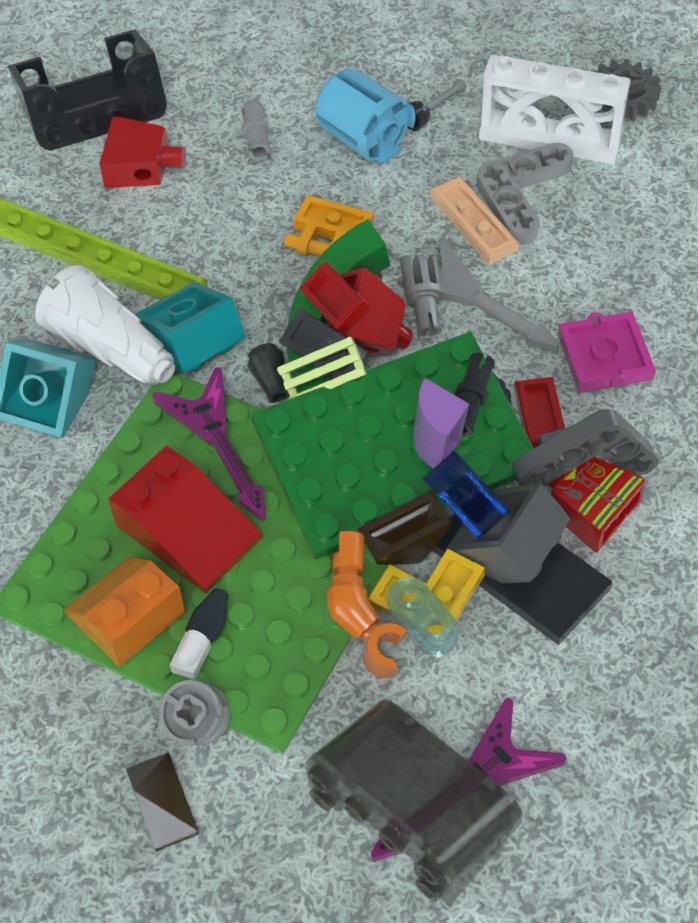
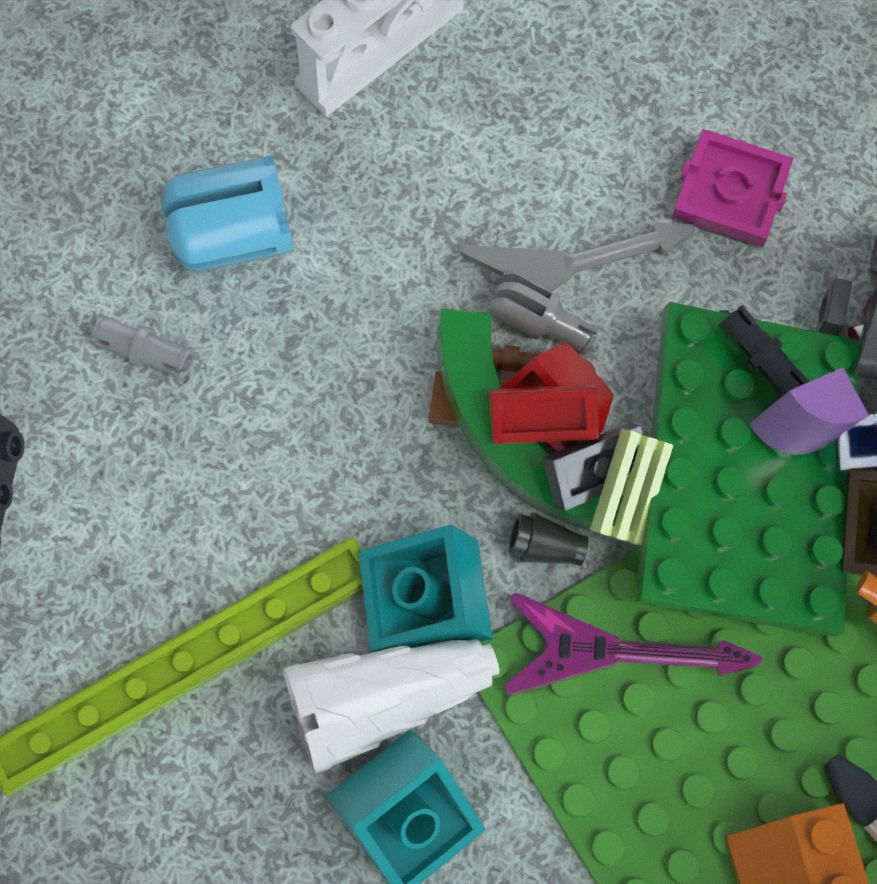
camera: 65 degrees left, 15 degrees up
red torso [99,117,186,188] -> none
red slope [108,445,263,594] -> none
light orange plate [284,195,374,257] -> none
hinge [407,79,466,131] -> none
light nougat tile [430,176,519,265] -> none
light grey beam [477,143,573,245] -> none
red tile [514,377,565,448] -> none

